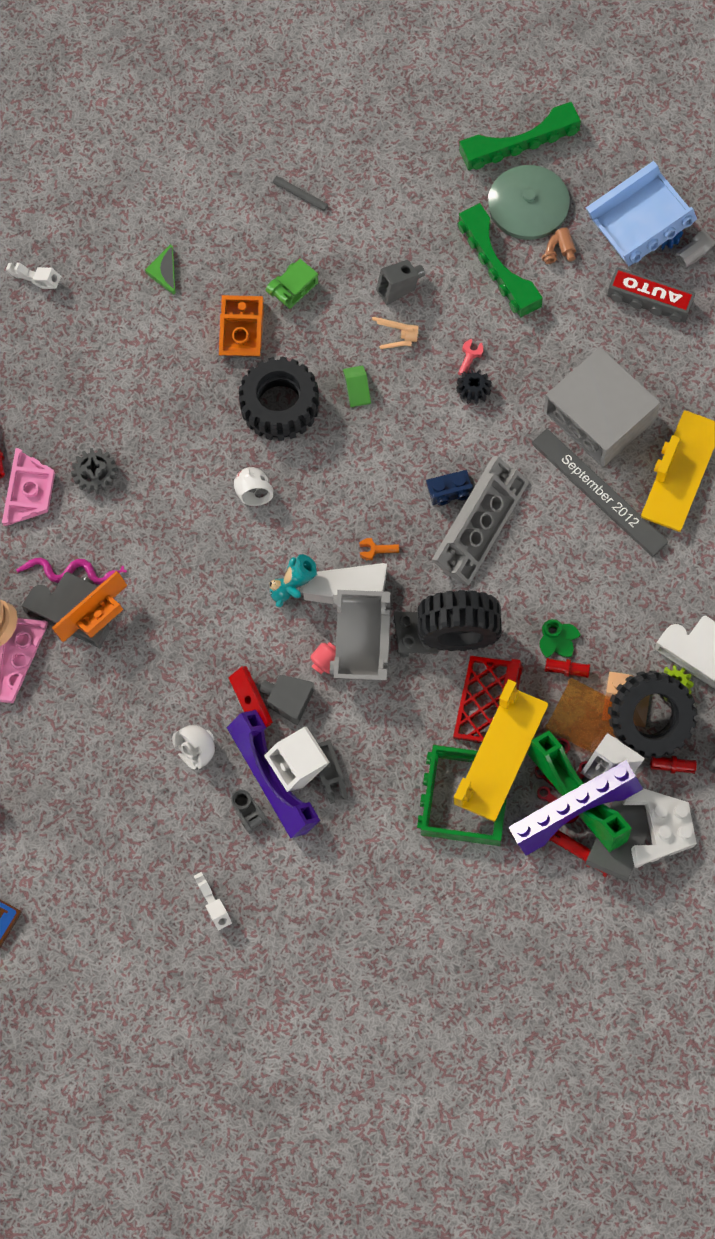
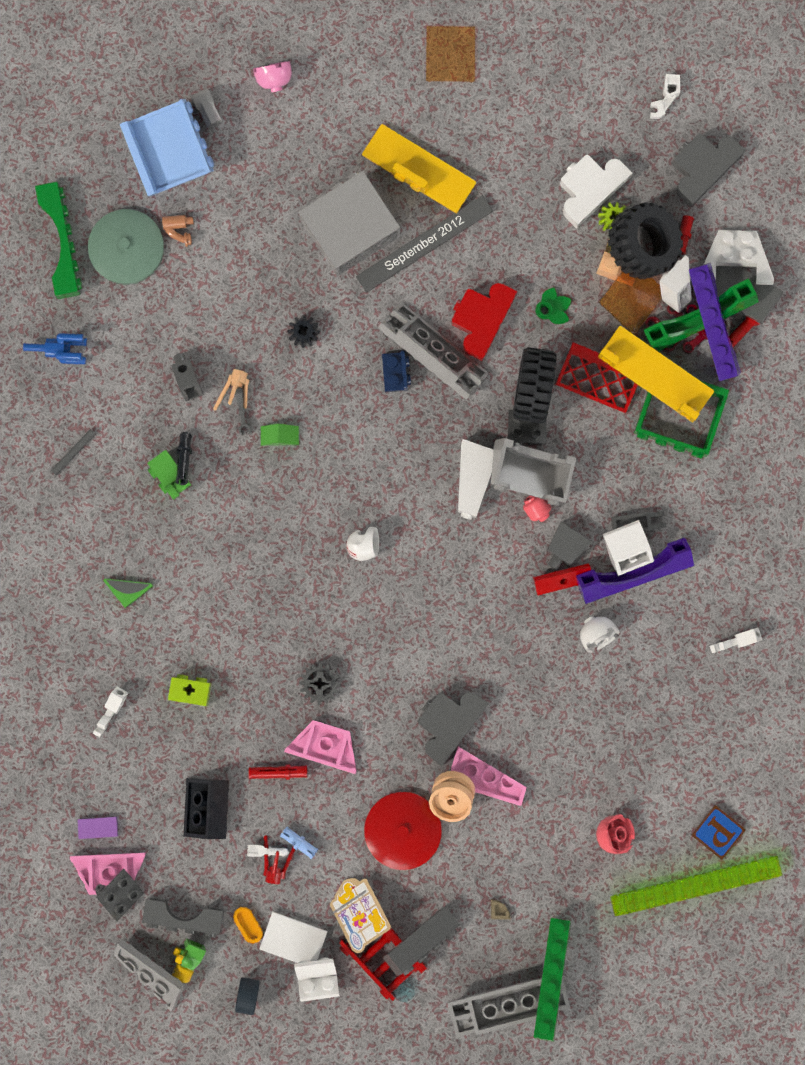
camera: 80 degrees left, 15 degrees up
dark pink animal [16,558,127,585] -> none
orange bracket [52,571,127,642] -> none
orange slope [219,295,264,357] -> none
dark grey piece [231,789,268,834] -> none
black tyre [239,357,320,441] -> none
teal piece [269,554,317,608] -> none
orange bar [359,538,399,560] -> none
green arch [457,203,543,318] -> none
coral bar [458,339,483,376] -> none
red pin [545,658,591,678] -> none
brick [607,267,695,323] -> none
none -> blue plant [23,333,87,364]
none -> lime brick [168,674,212,706]
none -> black pin [175,432,192,485]
none -> dark grey piece [235,387,251,435]
none -> red brick [451,283,517,361]

